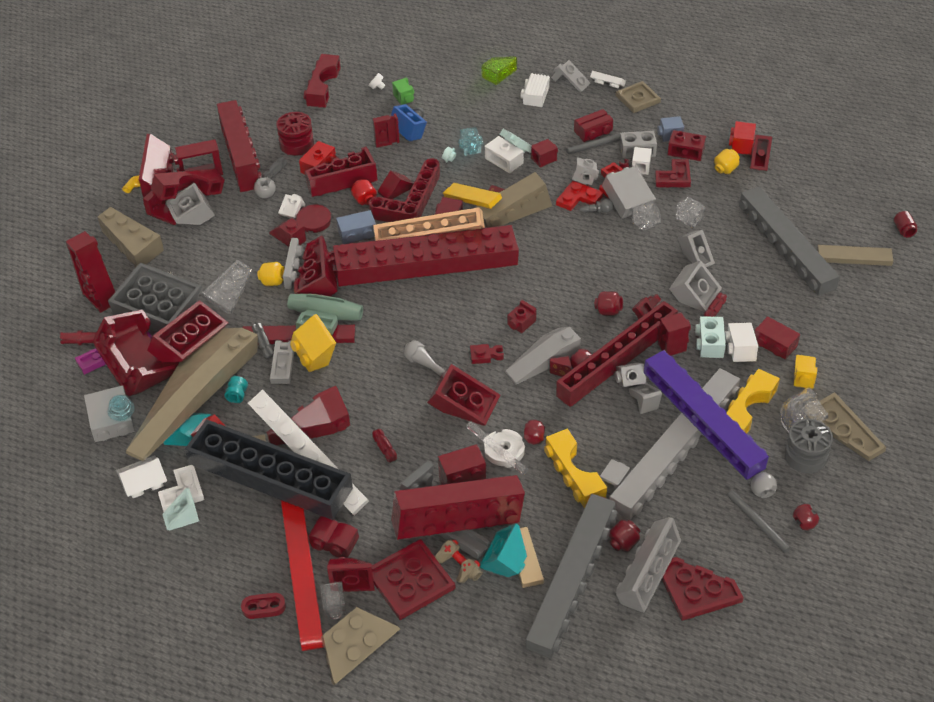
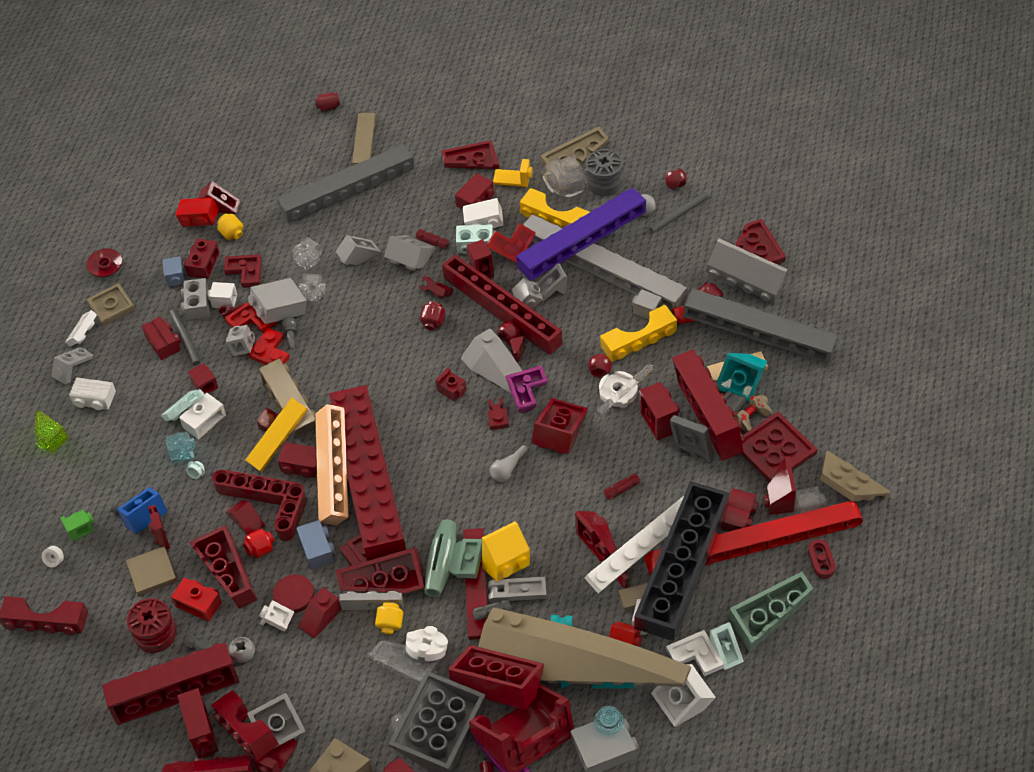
camera: 90 degrees left, 5 degrees up
none -> dark red dish [86,248,122,277]
none -> dark tan tile [126,546,177,596]
none -> white plate [406,626,448,661]
none -> dark red wing [441,140,500,169]
none -> red plate [487,223,536,263]
none -> magenta brick [505,365,548,413]
none -> sand green wedge [727,572,813,652]

